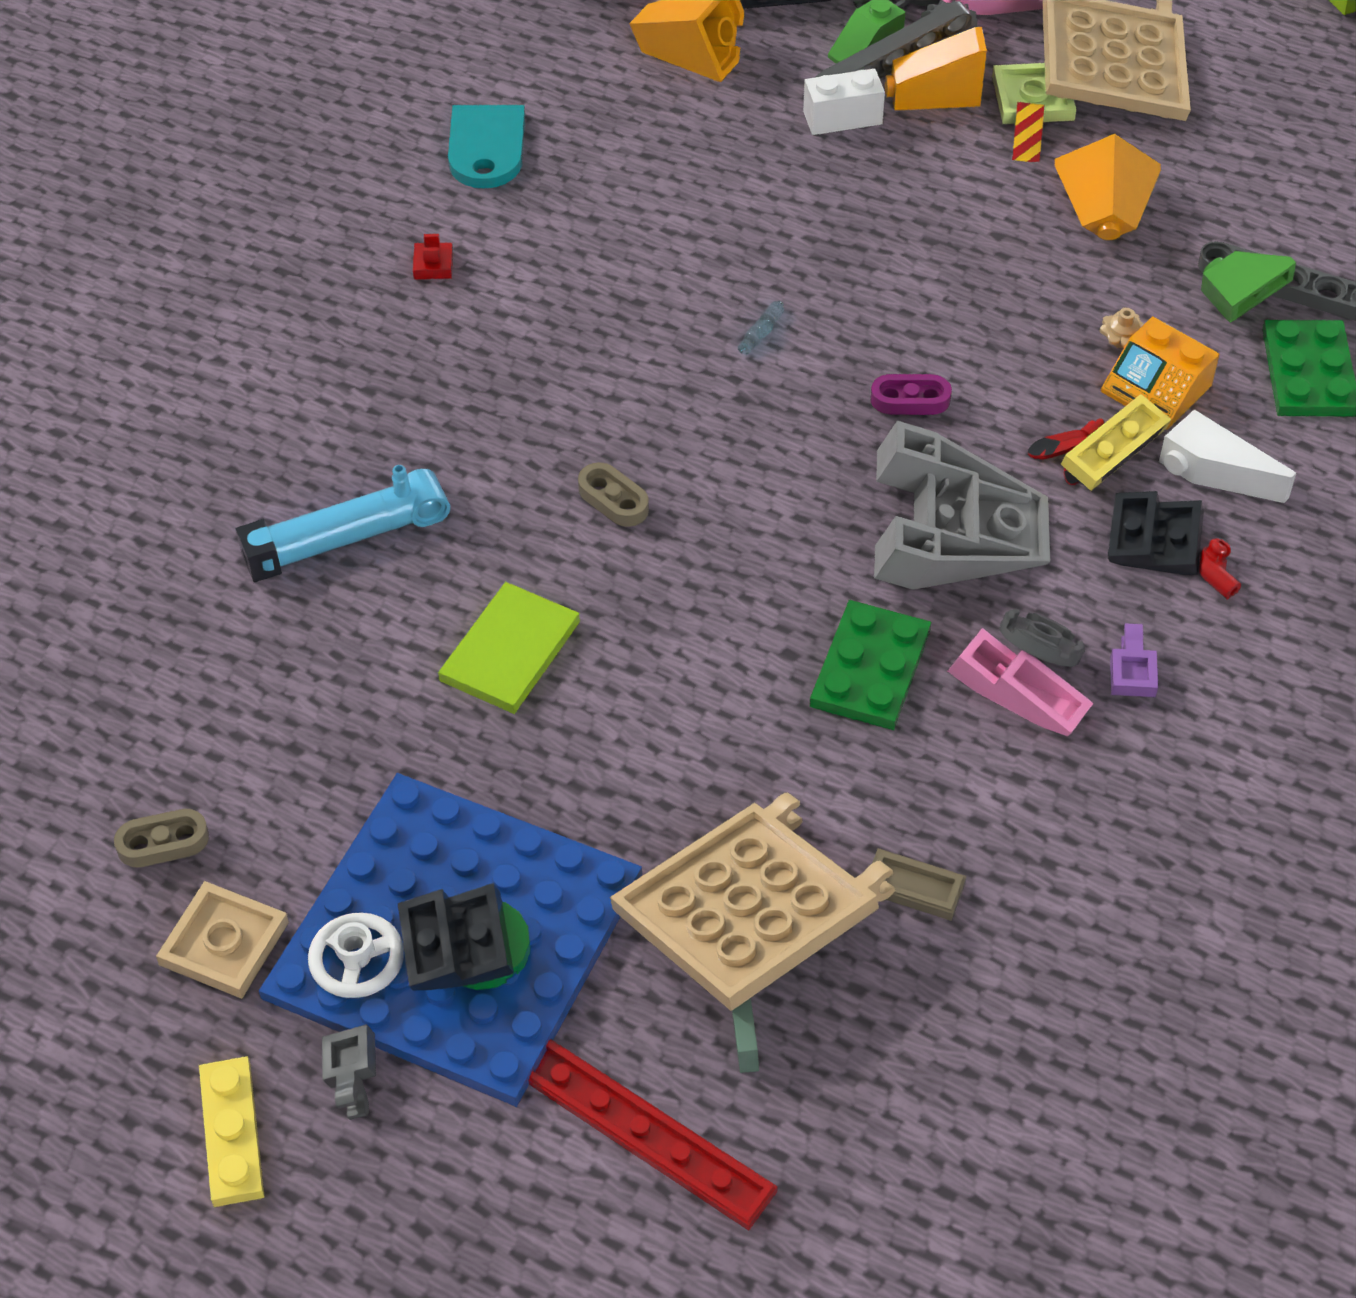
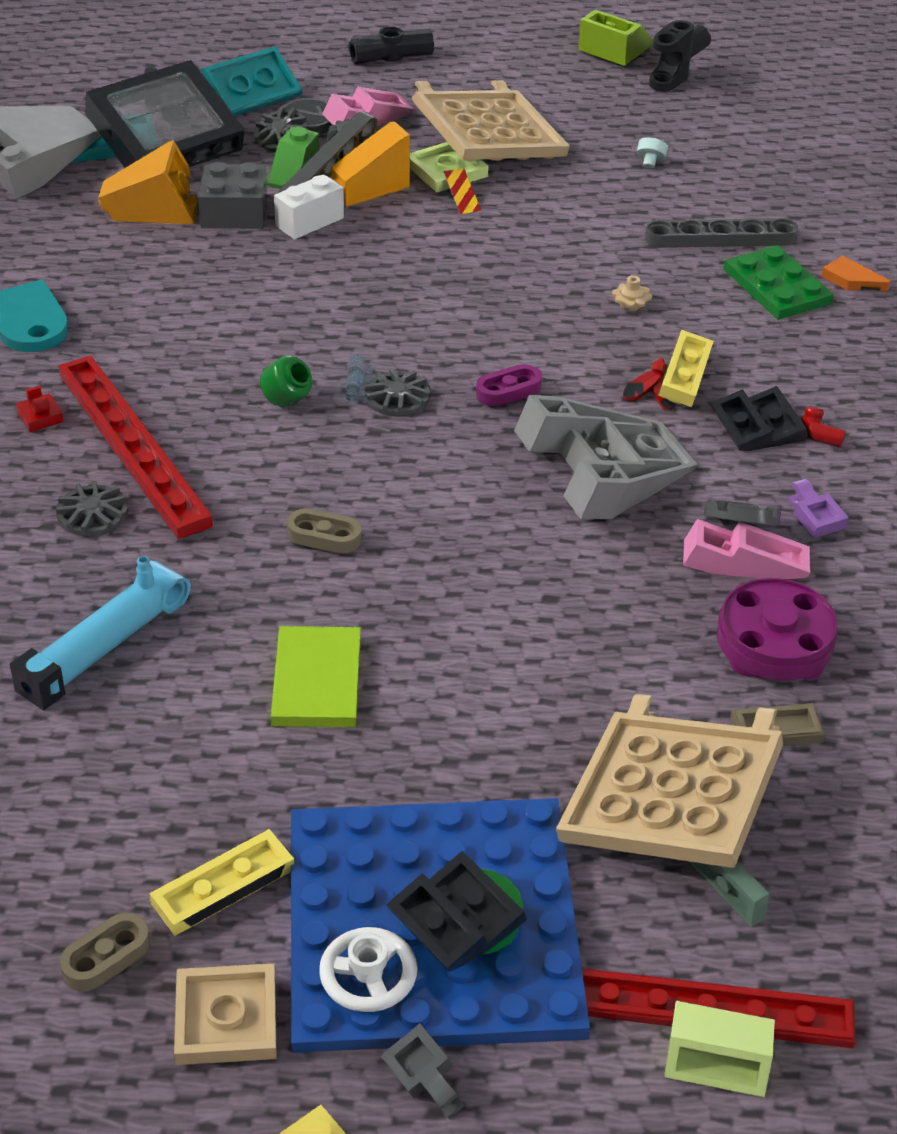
camera: 30 degrees left, 10 degrees down
green plate [809,600,932,730] -> none
light orange slope [1054,134,1161,240] -> none
light orange slope [1101,316,1220,430] -> none
white slope [1159,410,1296,503] -> none
bright green slope [1201,251,1296,323] -> none
none -> dark grey wheel [56,481,128,536]
none -> red plate [58,355,213,539]
none -> light yellow plate [150,829,294,936]
none -> dark grey brick [198,162,267,229]
none -> green head [260,355,312,407]
none -> dark grey wheel [365,368,431,416]
none -> light aqua tile [636,137,668,168]
none -> yellowish green brick [664,1001,775,1097]
none -> magenta piece [717,578,837,681]

